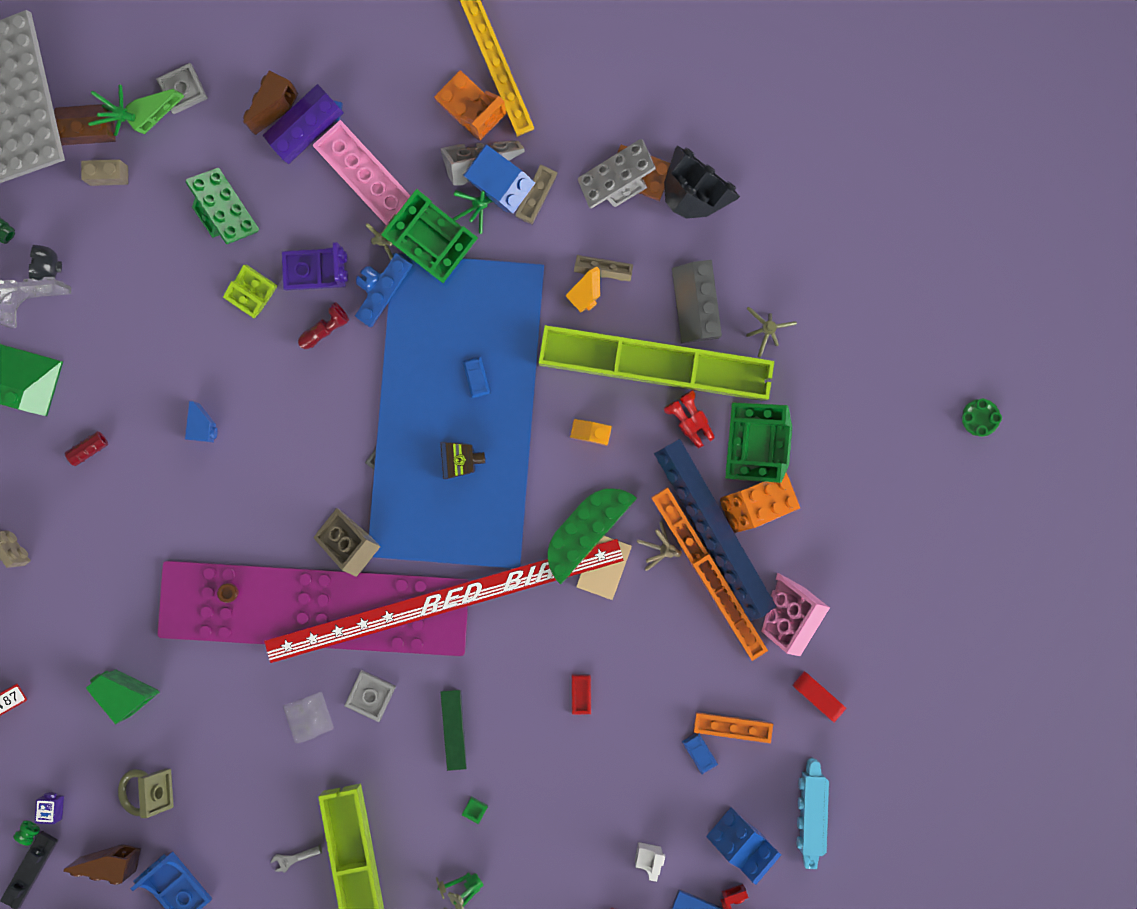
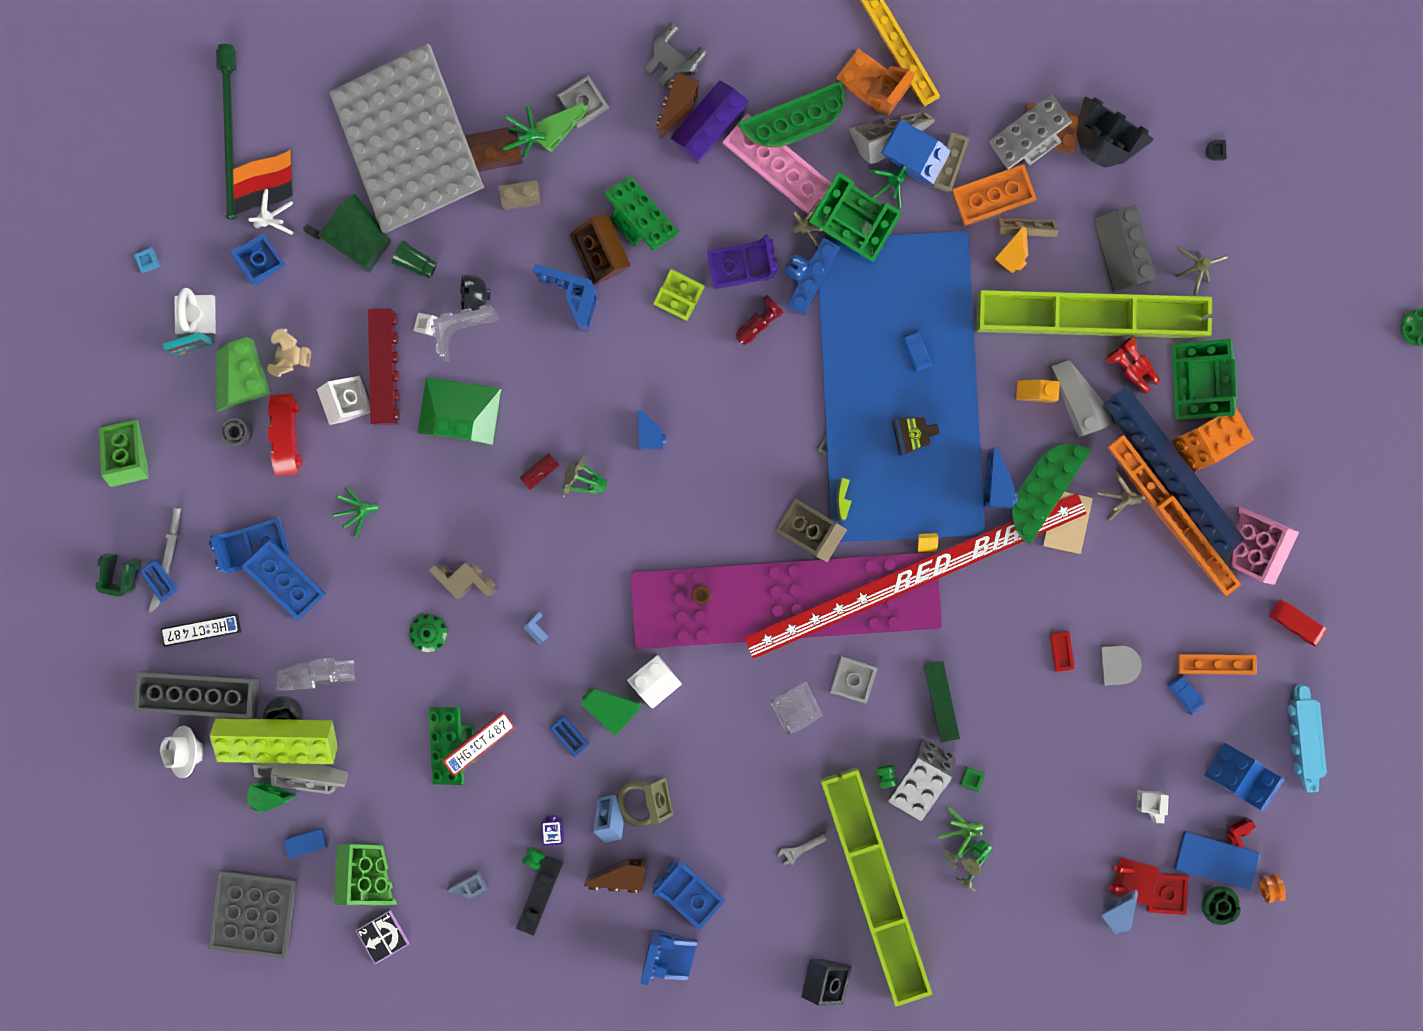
camera: 10 degrees left, 0 degrees up
none -> medium blue tile [524,612,548,645]
none -> blue bracket [533,264,598,332]
none -> blue tile [549,715,589,757]
none -> plant [562,455,607,498]
none -> reddish brown slope [570,214,631,285]
none -> medium blue slope [593,794,624,843]
none -> white slope [627,655,682,709]
none -> dark grey connector [644,22,708,90]
none -> green plate [738,81,845,148]
none -> lime slope [836,478,851,521]
none -> green wheel [876,765,898,788]
none -> bracket [888,739,956,821]
none -> yellow tile [917,533,938,553]
none -> bright green plant [937,807,983,858]
none -> orange plate [951,164,1037,226]
none -> blue slope [984,447,1017,509]
none -> light grey wedge [1051,360,1114,438]
none -> light grey tile [1100,645,1142,686]
none -> black tile [1205,140,1227,161]

